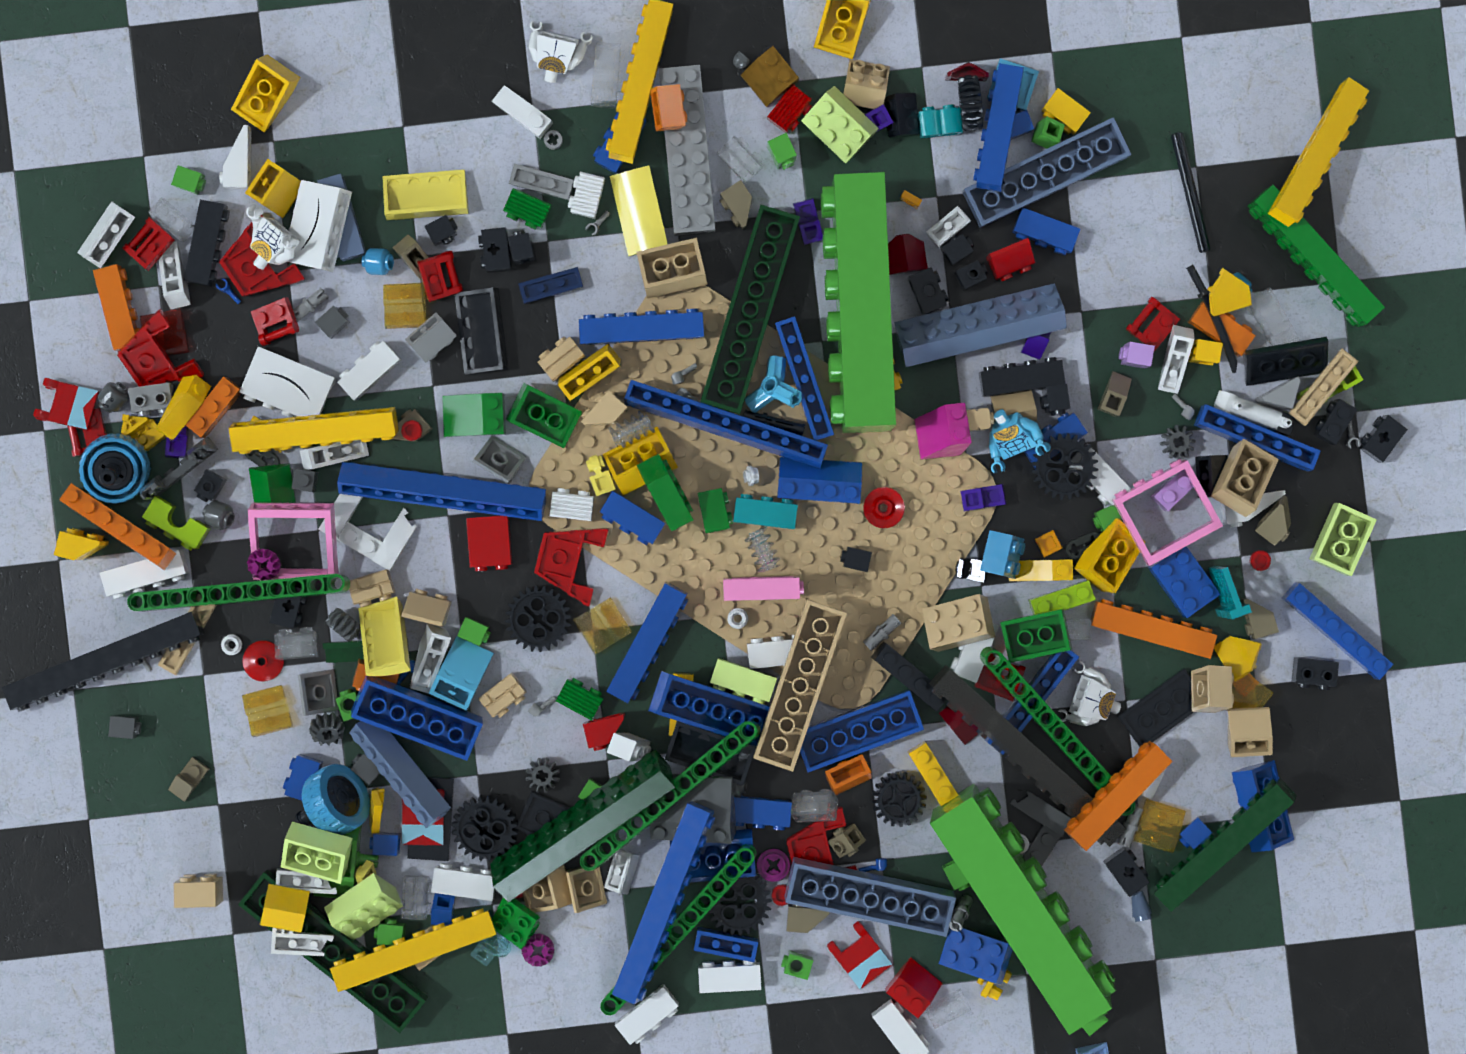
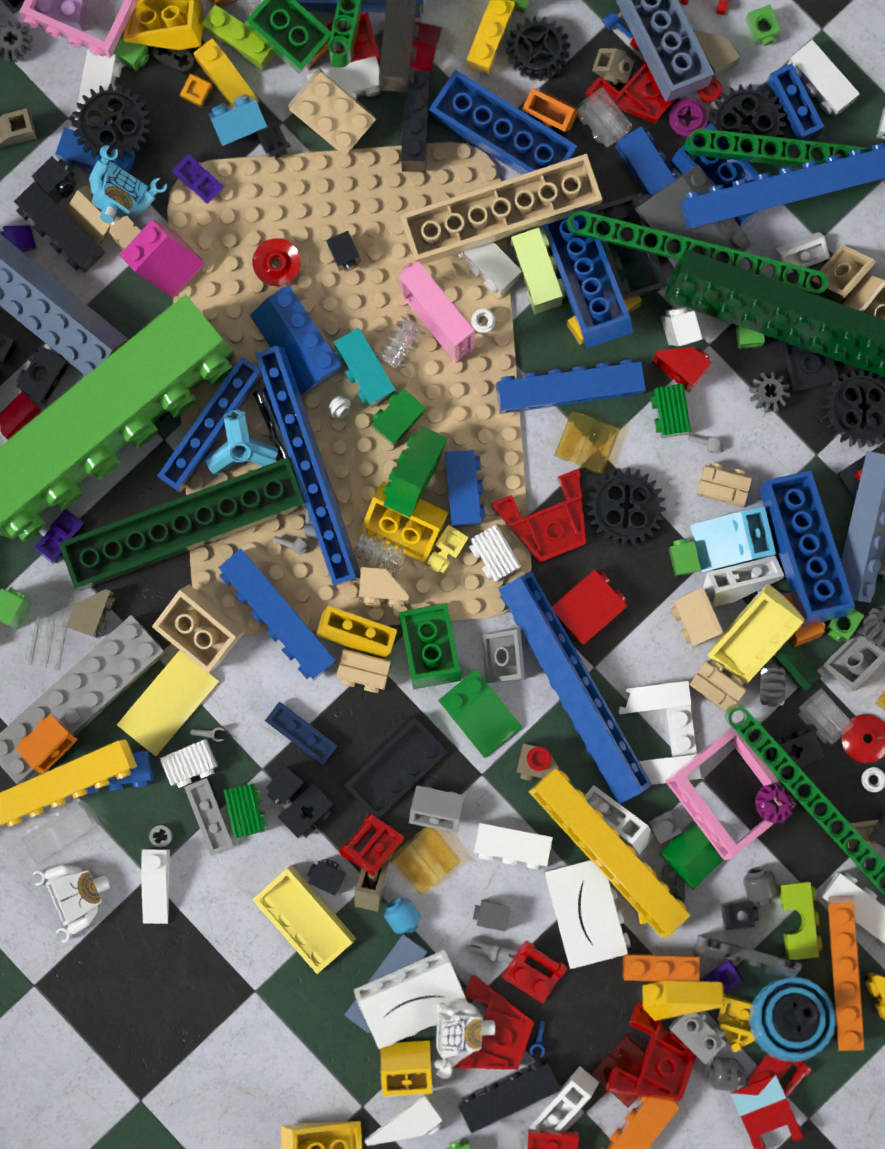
camera: 125 degrees left, 5 degrees down
light grey pin [863,614,901,651] -> none

